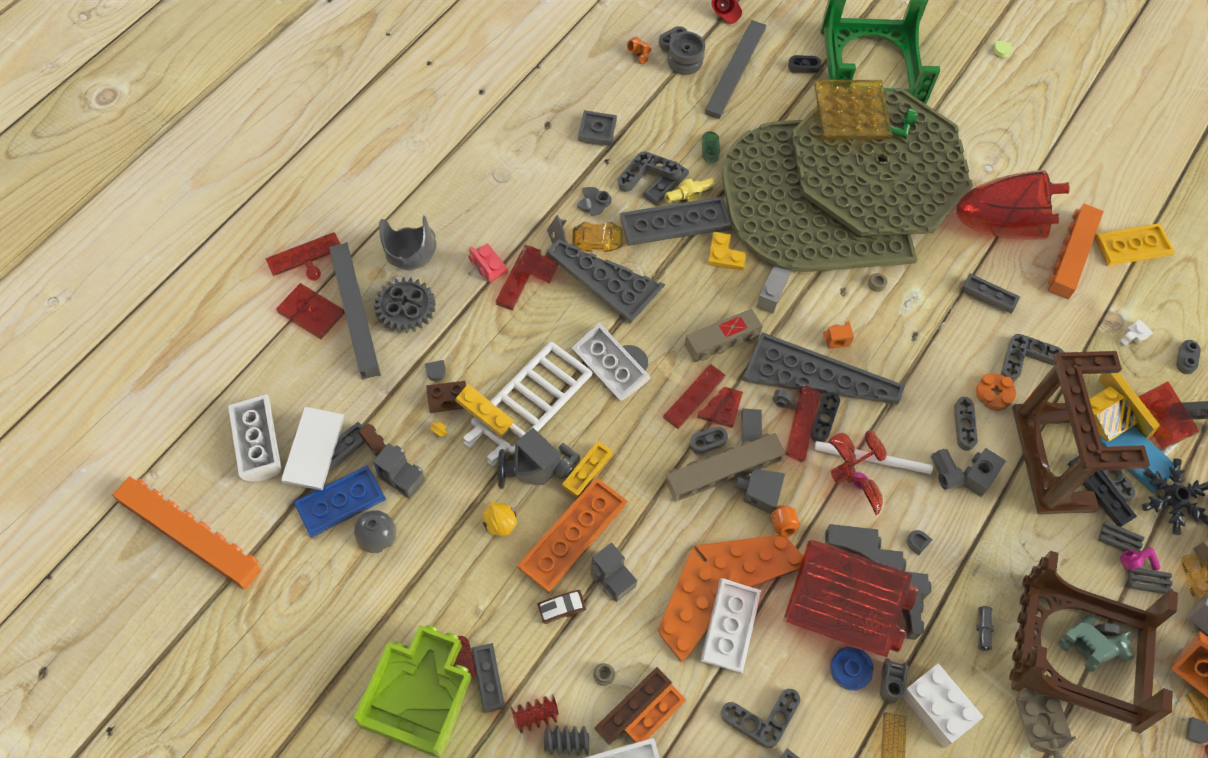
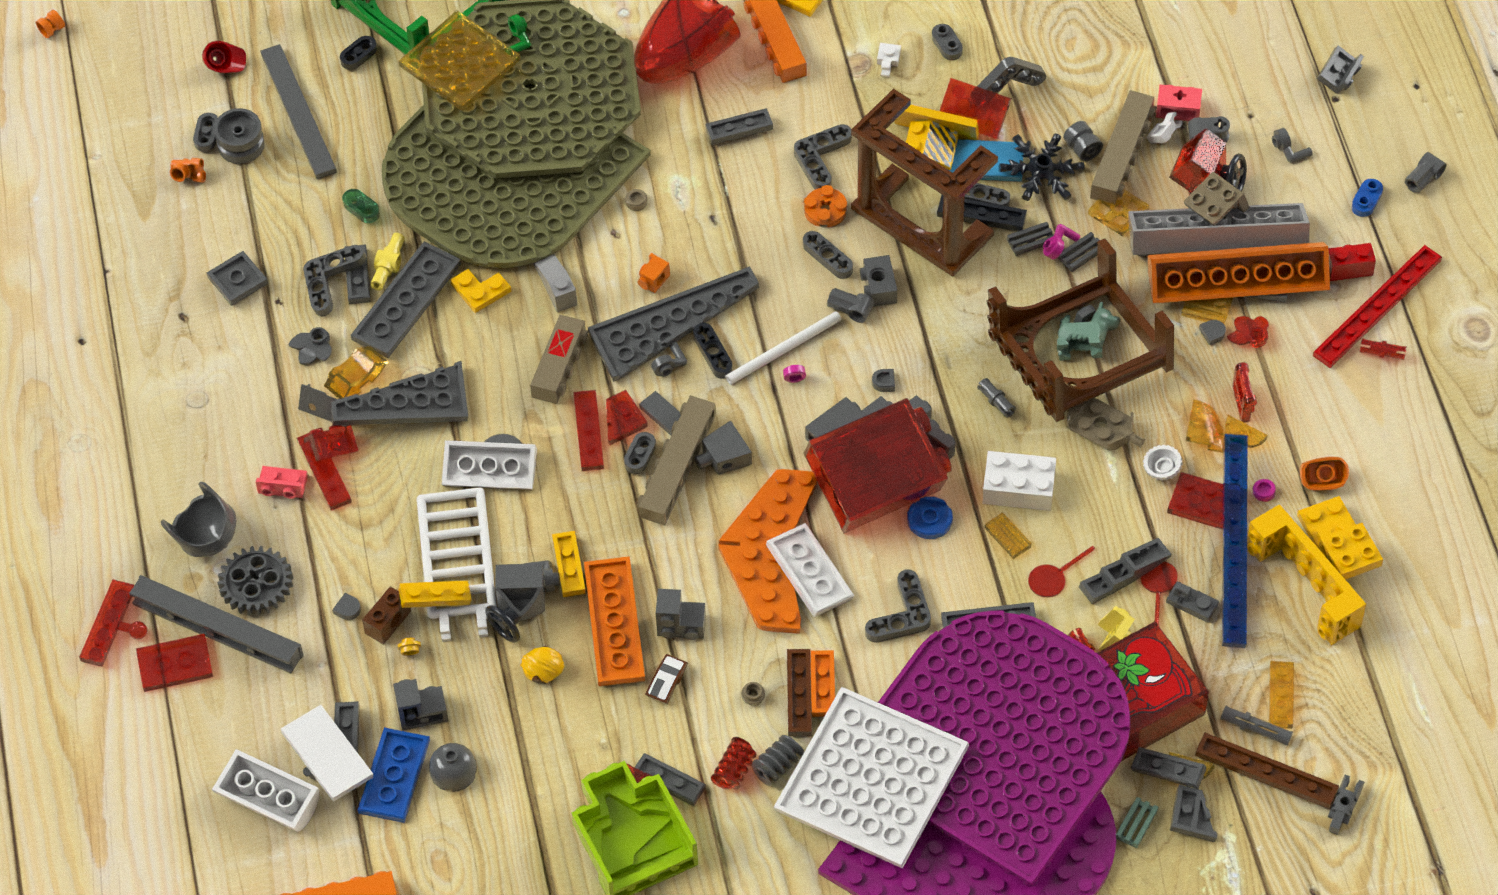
camera: 40 degrees left, 5 degrees down
reddish brown piece [357,424,386,457] -> none
orange head [771,505,800,537] -> none
clear red tile [785,385,821,462] -> none
clear red plant [828,430,887,516] -> none
dark grey piece [880,658,908,703] -> none

